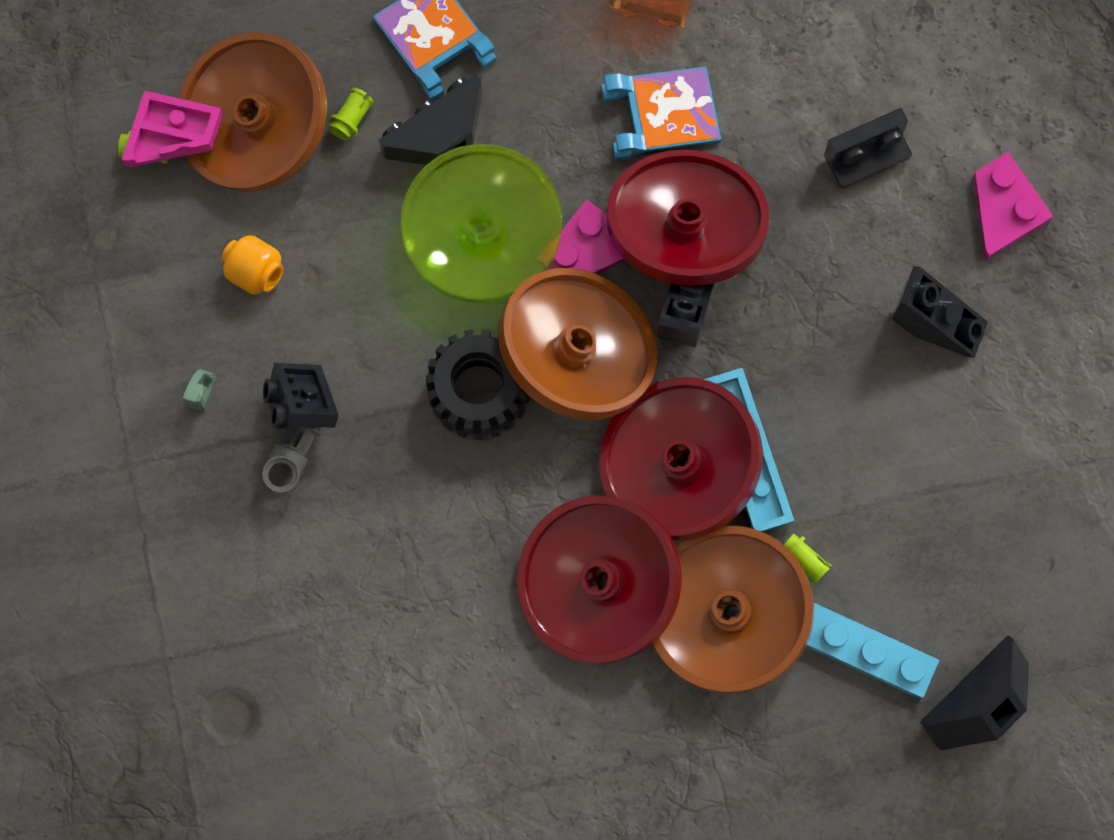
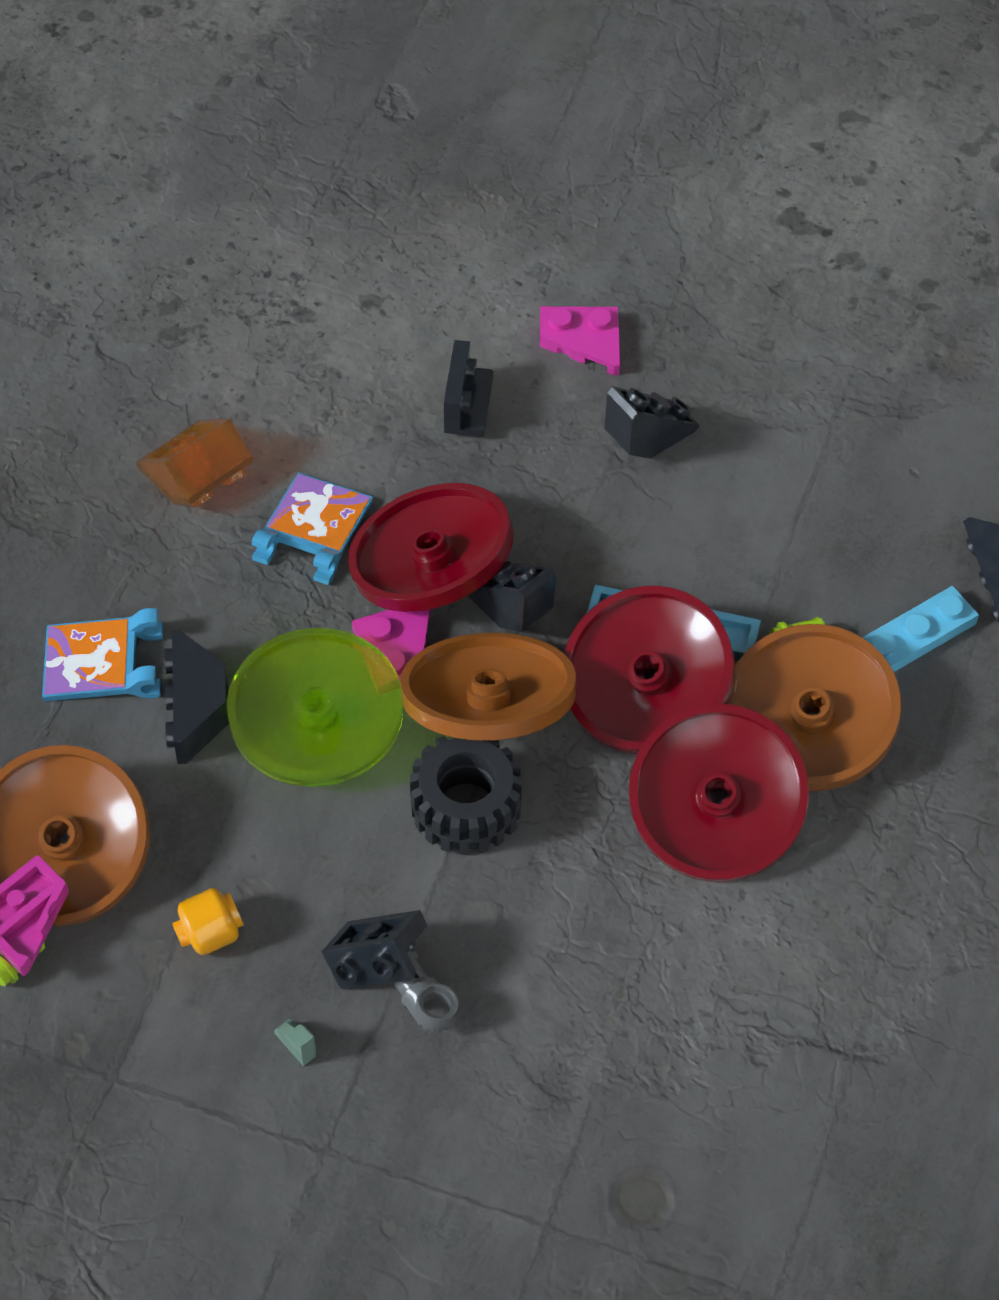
camera: 60 degrees left, 20 degrees down
lime pin [328,88,374,141] -> none

